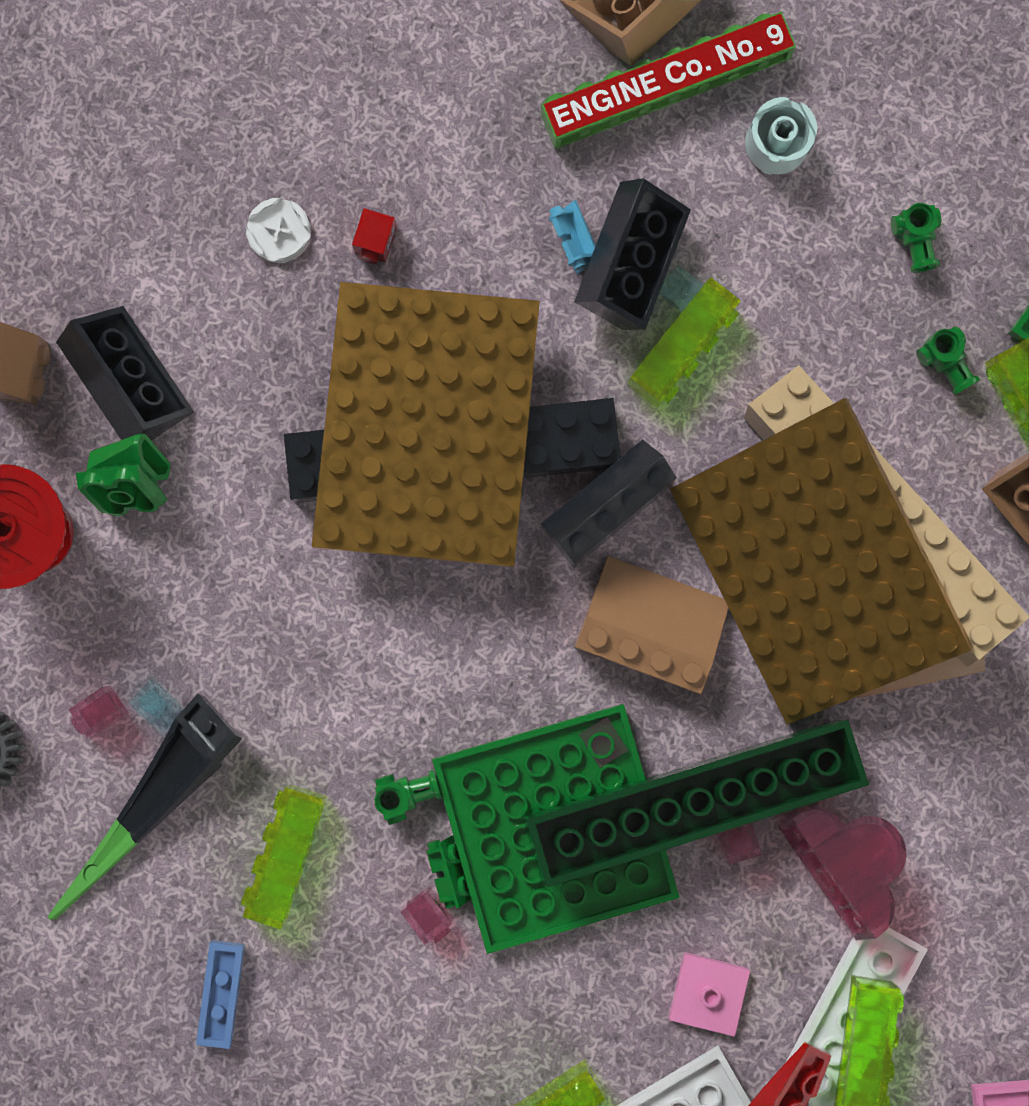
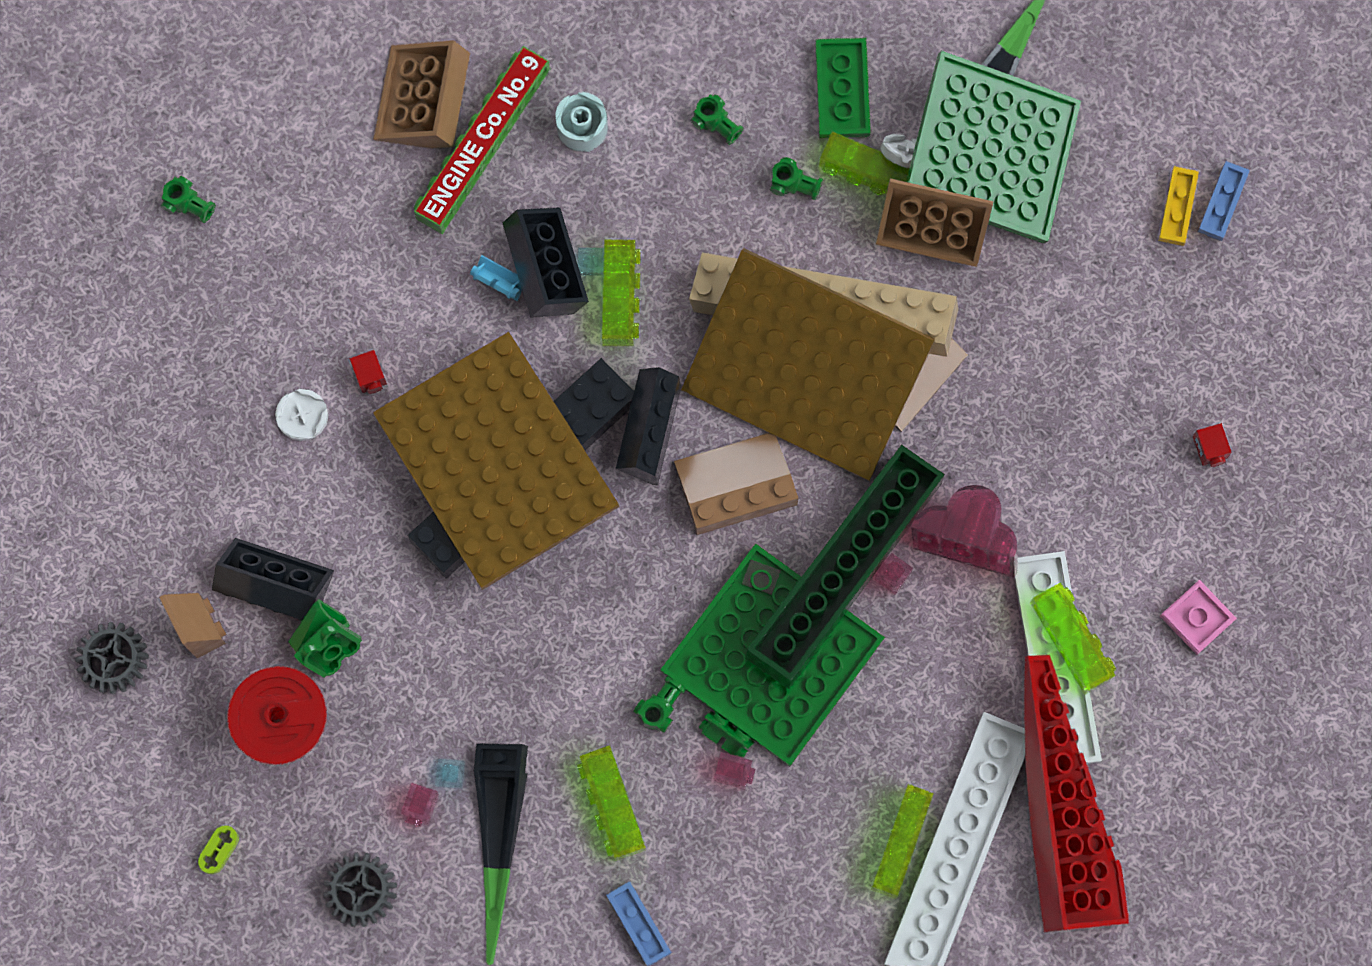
camera: 30 degrees left, 10 degrees down
bright pink plate [668,952,750,1037] -> none

